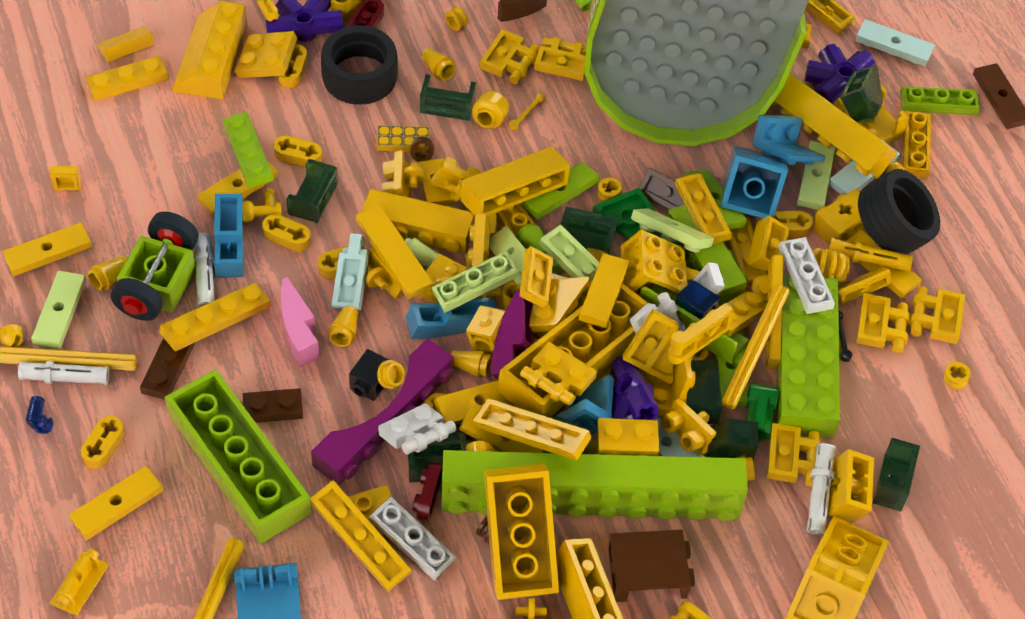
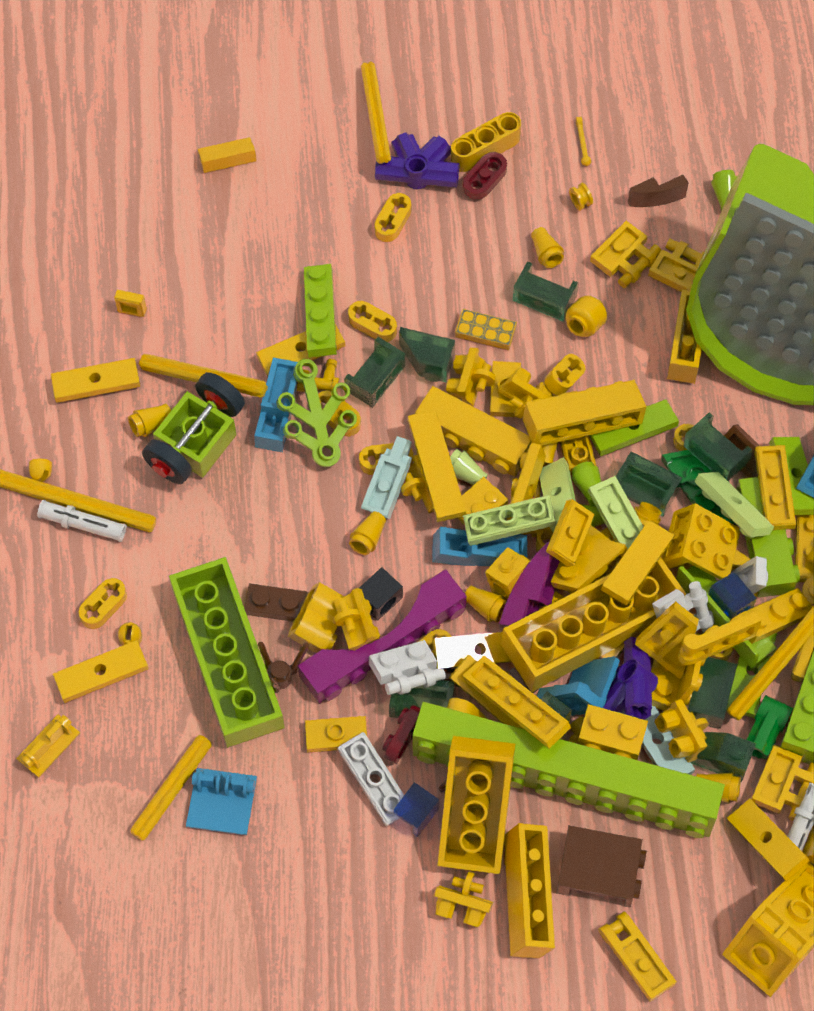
camera: 20 degrees right, 10 degrees up
clear blue arm [25,396,54,434] -> none
yellowish green tile [31,271,86,349] -> none
yellow plate [85,55,169,102] -> none
reddish brown plate [140,319,196,400] -> none
yellow plate [159,282,271,352] -> none
yellow slope [172,1,248,99] -> none
white pin [194,233,215,308] -> none
yellow plate [235,31,297,78] -> none
bright pink slope [281,277,320,367] -> none
yellow plate [310,480,412,592] -> none
black tyre [321,25,398,105] -> none
yellow plate [377,360,405,389] -> none
reddish brown bush [410,137,434,162] -> none
yellow hinge [509,93,545,131] -> none
yellow plate [520,342,597,406] -> none
none -> yellow hinge [118,622,142,646]
none -> yellow axle [139,354,268,398]
none -> reddish brown plant [258,642,309,693]
none -> lime plant [276,359,357,467]
none -> yellow brick [287,582,344,653]
none -> yellow hips [334,588,380,651]
none -> clear blue panel [394,782,439,837]
none -> clear green slope [399,327,455,382]
none -> yellow beam [544,354,586,395]
none -> yellow brick [667,289,701,384]
none -> clear green panel [683,412,753,481]
none -> yellow tile [727,798,810,882]

